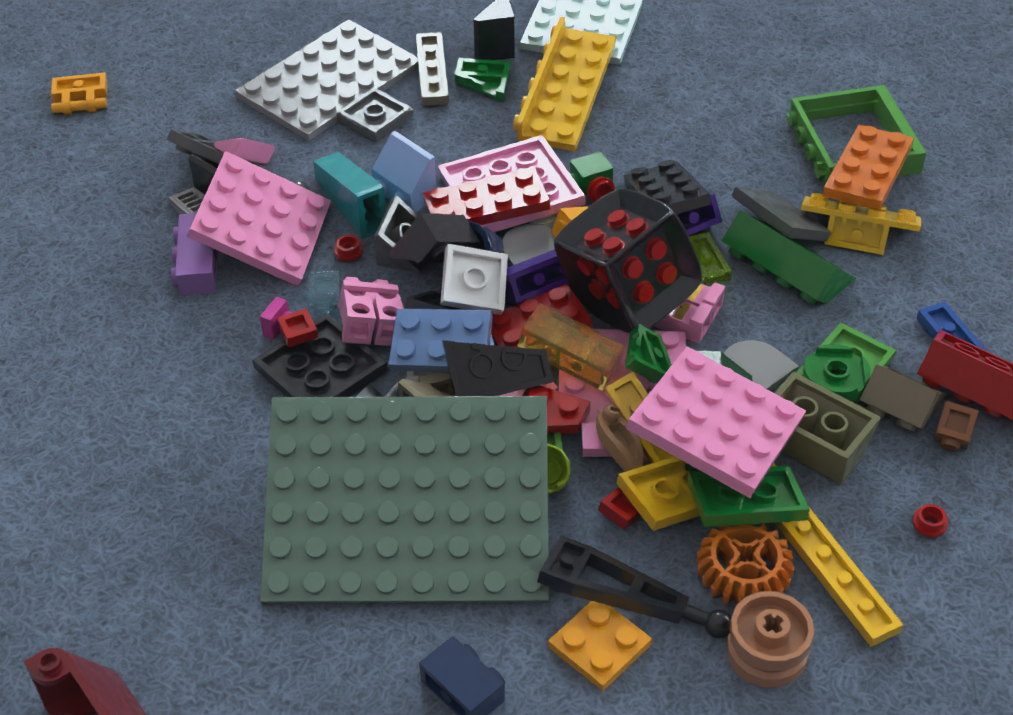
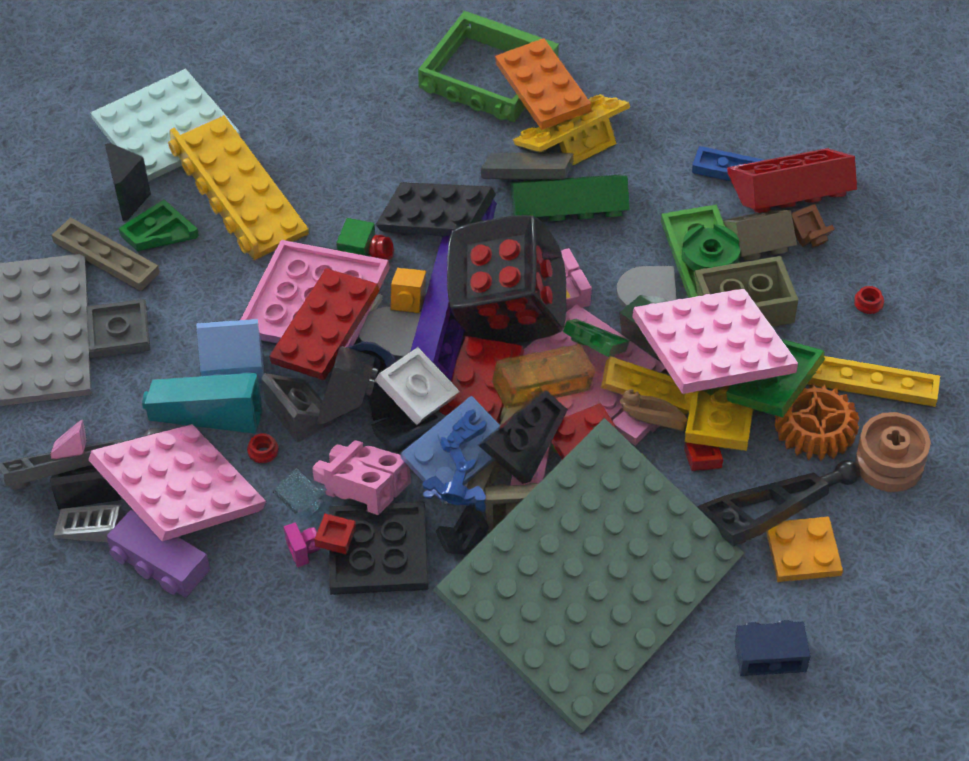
camera: 50 degrees left, 5 degrees up
none -> blue piece [422,409,487,512]

